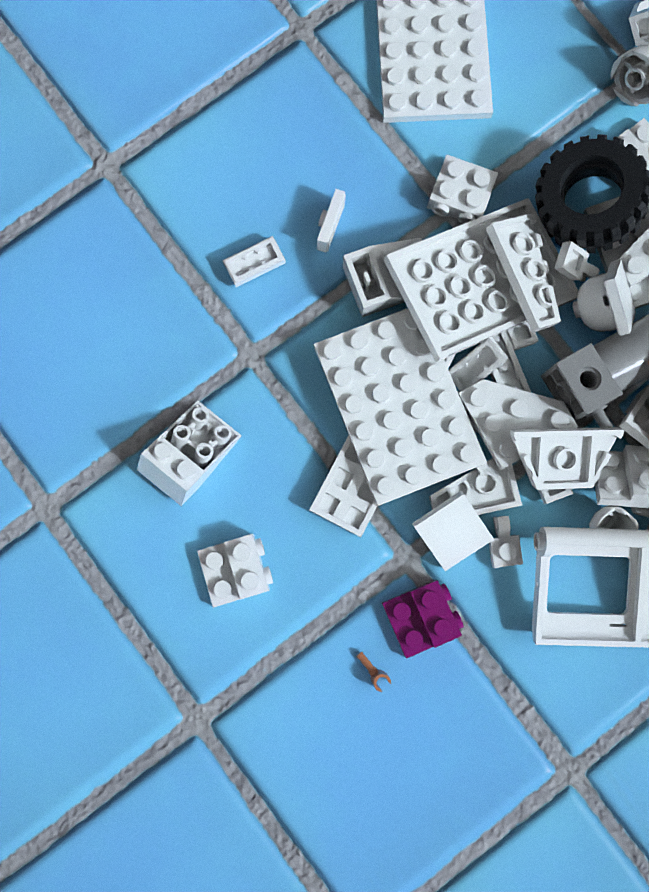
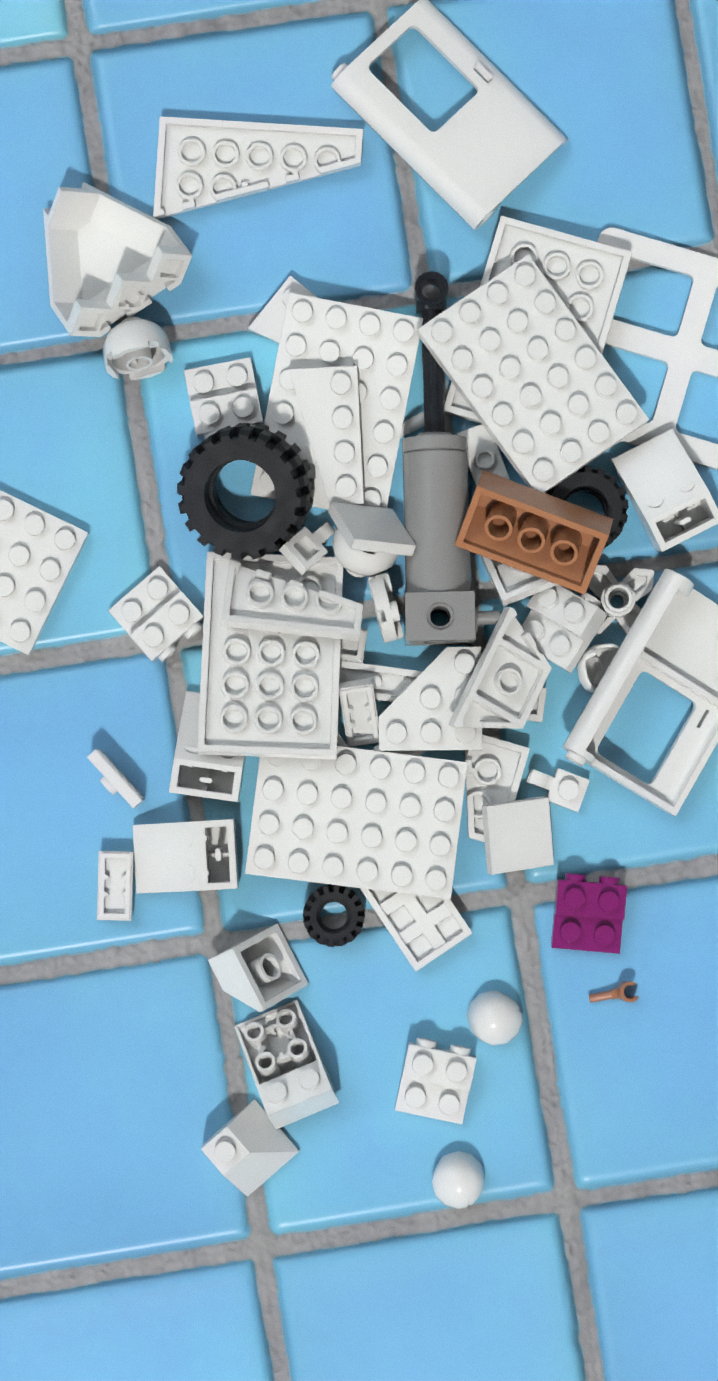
camera: 65 degrees left, 5 degrees up
none -> white slope [132,819,239,894]
none -> white slope [201,1099,299,1197]
none -> white slope [208,923,309,1012]
none -> black tyre [303,884,365,947]
none -> white plate [368,573,404,643]
none -> white hair [432,1151,485,1209]
none -> white hair [467,990,523,1045]

